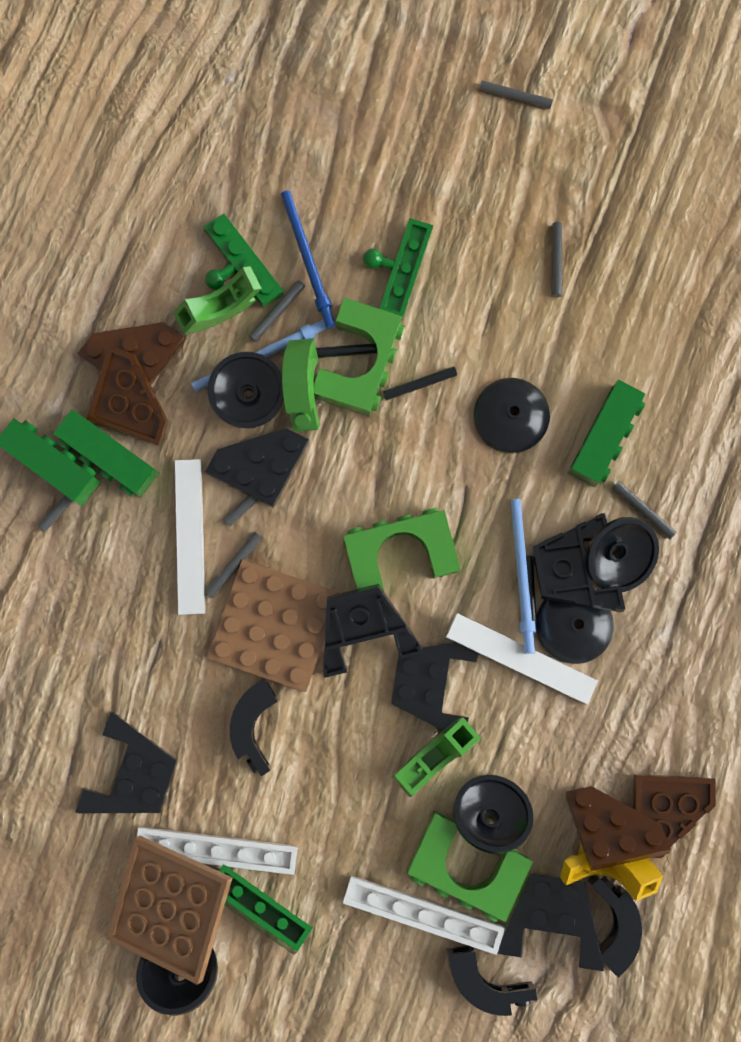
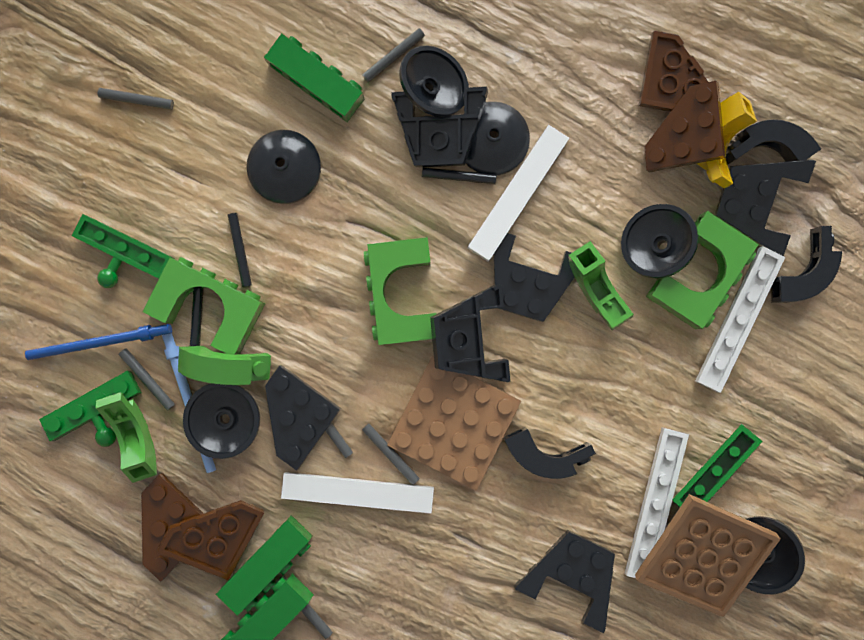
camera: 75 degrees left, 5 degrees up
light blue bar [510,499,536,654] -> none

